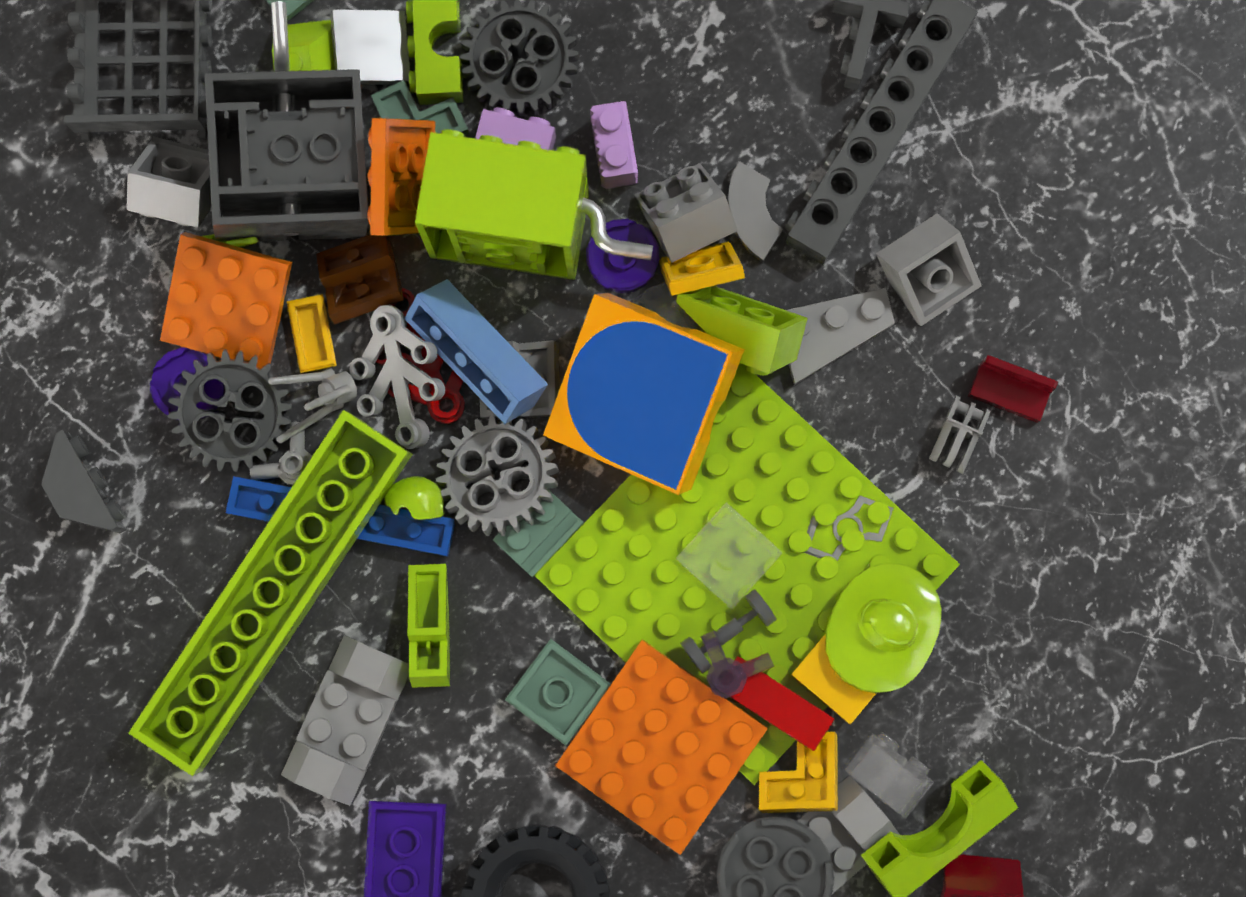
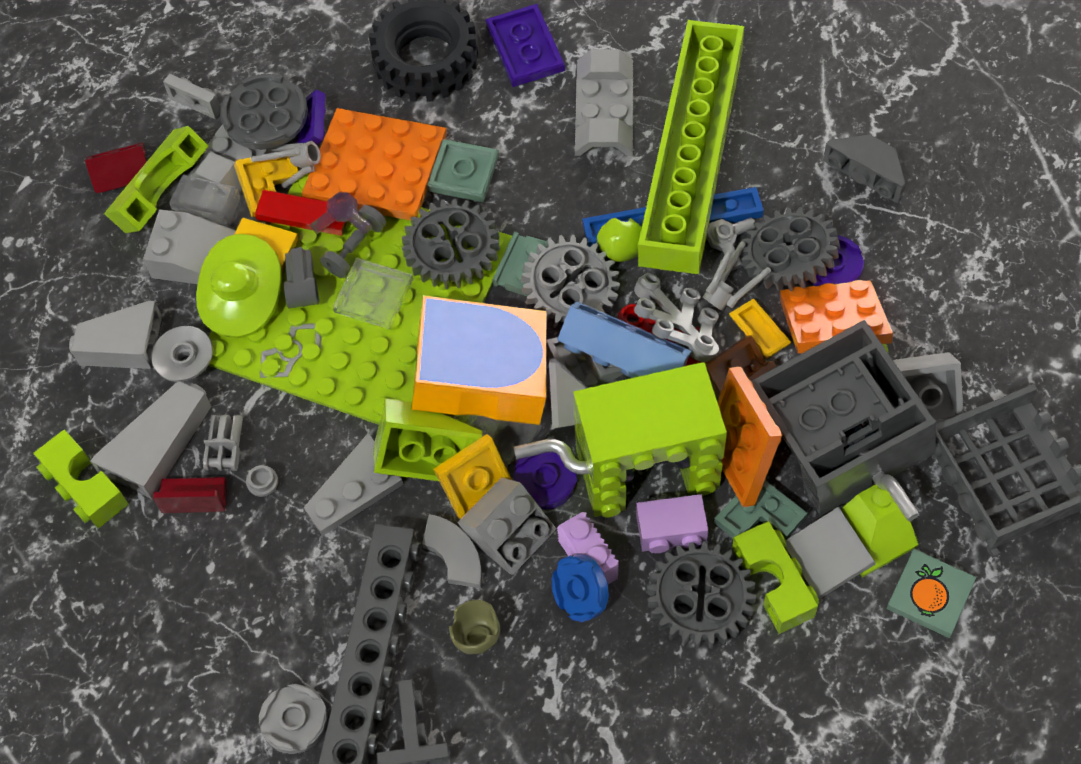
camera: 160 degrees right, 20 degrees down
lime slope [408,564,450,688] -> none
light grey slope [876,213,982,326] -> none
none -> lime arch [33,429,129,529]
none -> light grey slope [69,301,162,369]
none -> light grey slope [90,381,212,499]
none -> light grey slope [143,209,236,284]
none -> light grey dish [151,326,213,382]
none -> light grey plate [246,465,278,497]
none -> light grey plant [250,141,321,189]
none -> light grey tile [259,684,328,754]
none -> dark grey piece [284,247,319,309]
none -> dark purple plate [297,89,326,145]
none -> dark grey gear [402,199,500,289]
none -> olive hair [449,599,501,654]
none -> light grey slope [549,358,588,428]
none -> blue tile [551,554,609,622]

